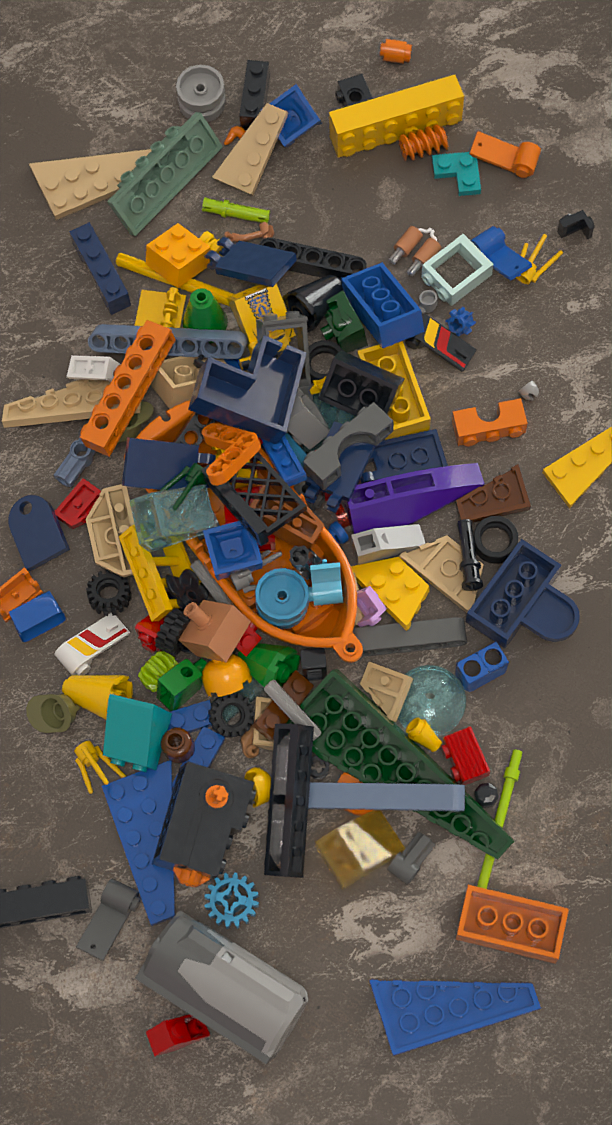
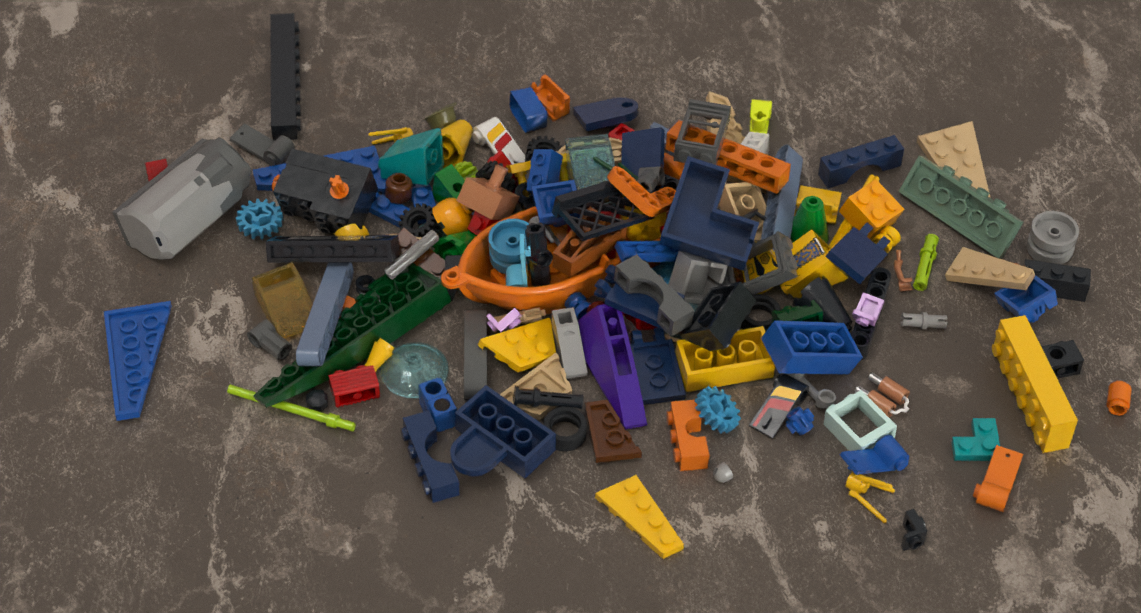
camera: 90 degrees right, 20 degrees down
tan wing [360,662,413,722] -> none
orange piece [399,124,448,161] -> none
orange brick [456,885,569,964] -> none
none -> dark blue arch [400,410,460,503]
none -> blue brick [527,149,563,193]
none -> dark grey piece [637,166,665,193]
none -> dark grey door [673,99,731,165]
none -> dark azure gear [695,386,741,434]
none -> neon yellow piece [750,99,772,134]
none -> lavender bracket [852,293,884,327]
none -> light grey pin [900,312,947,330]

